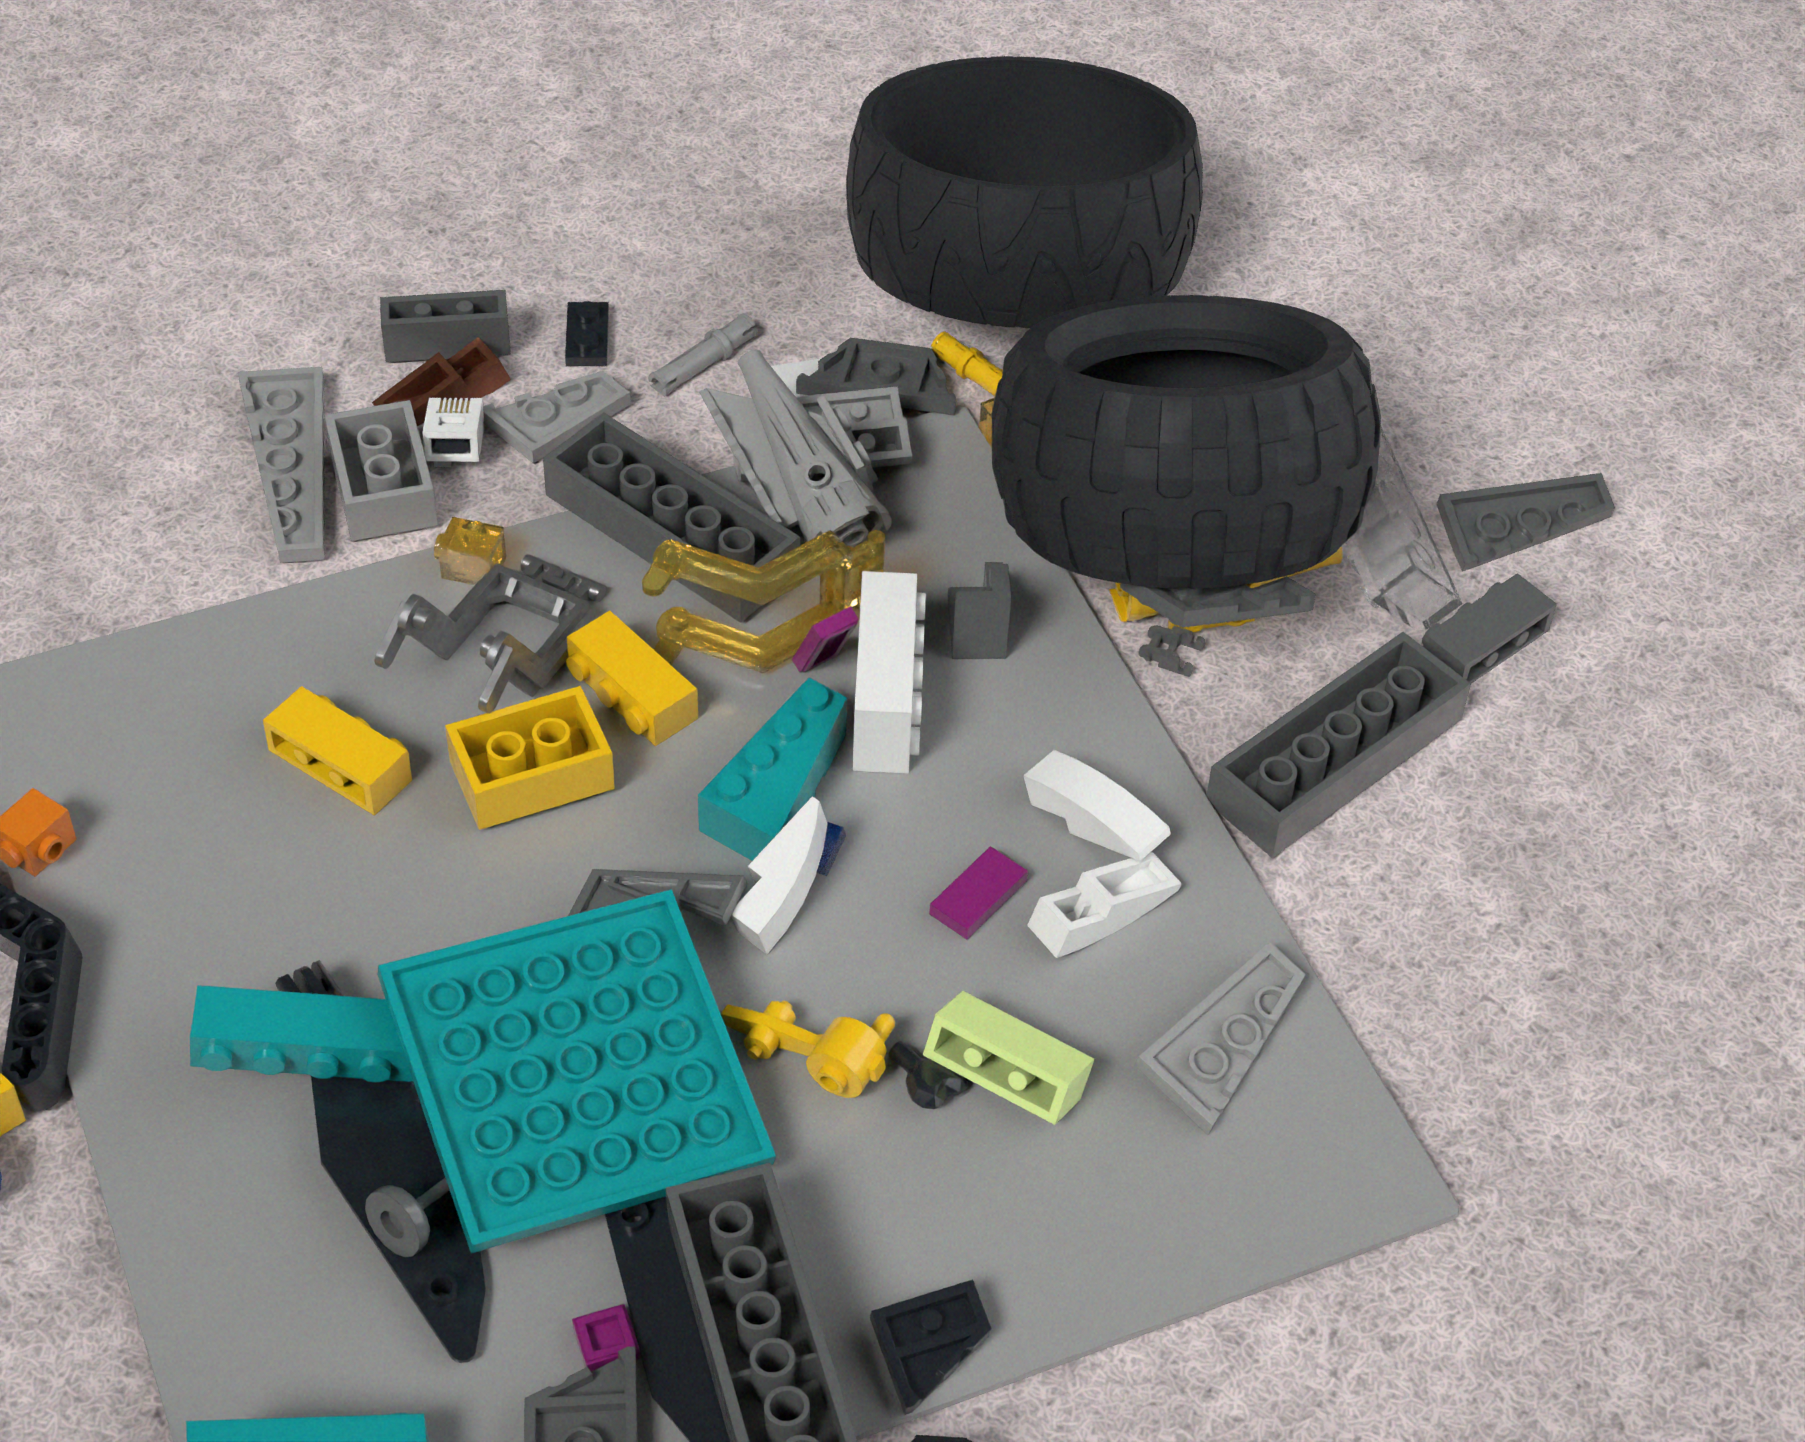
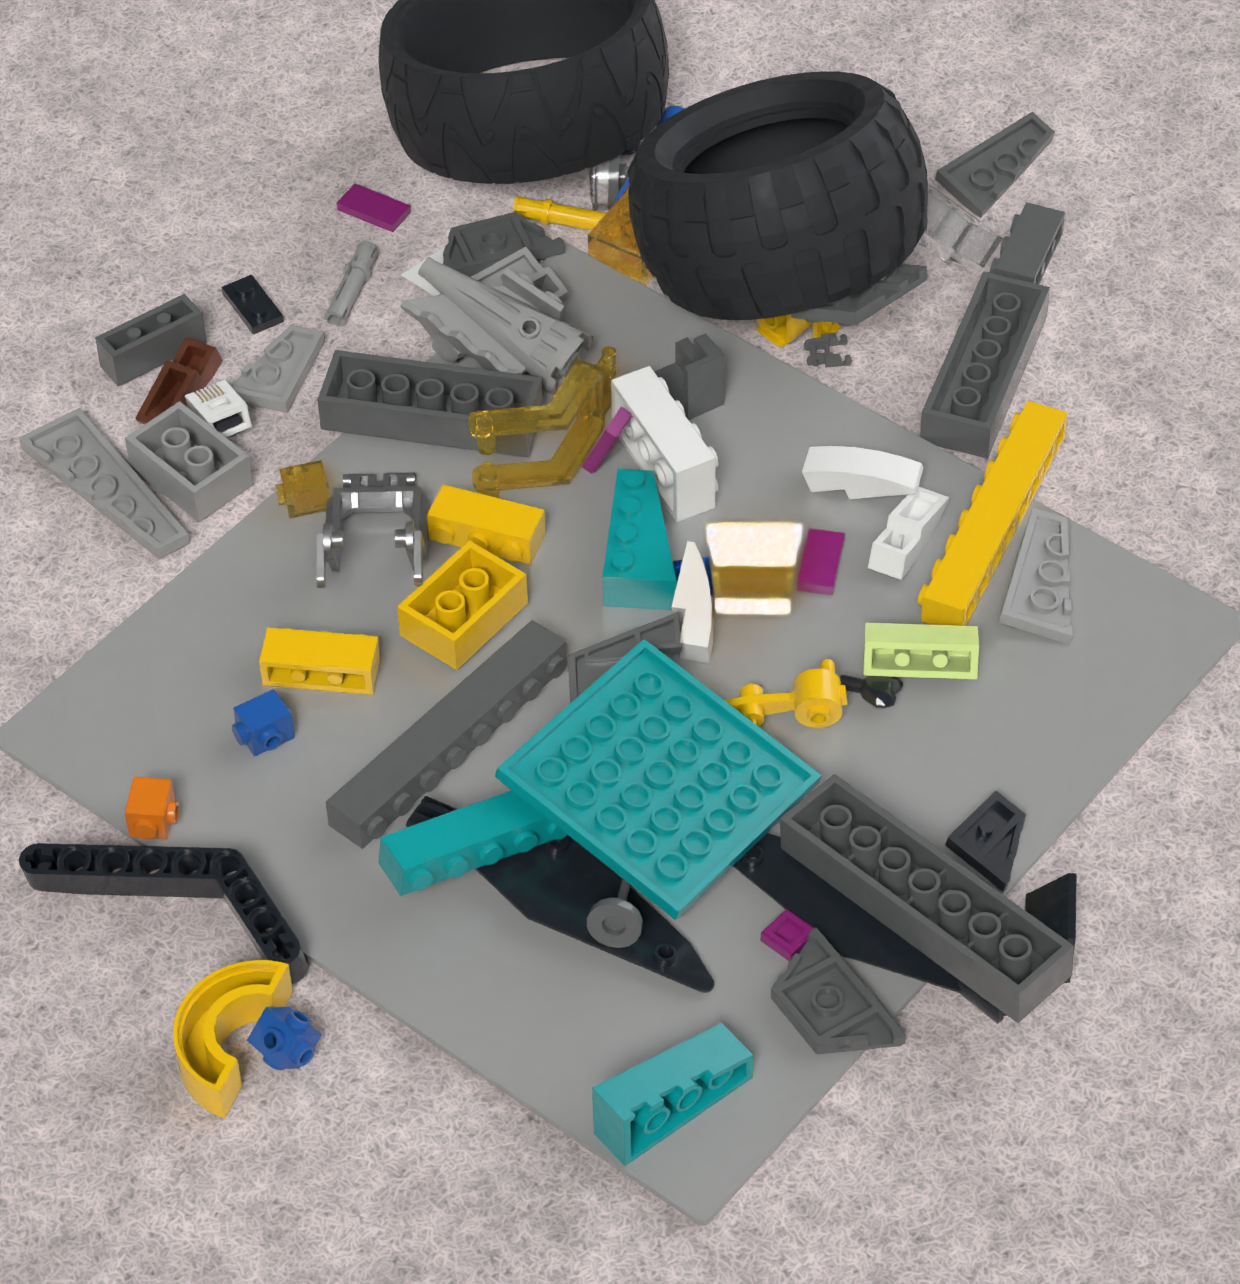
camera: 25 degrees left, 0 degrees up
none -> blue brick [232,689,295,757]
none -> dark grey brick [326,620,567,849]
none -> magenta tile [337,183,411,232]
none -> clear yellow container [706,521,802,614]
none -> yellow brick [917,400,1068,626]

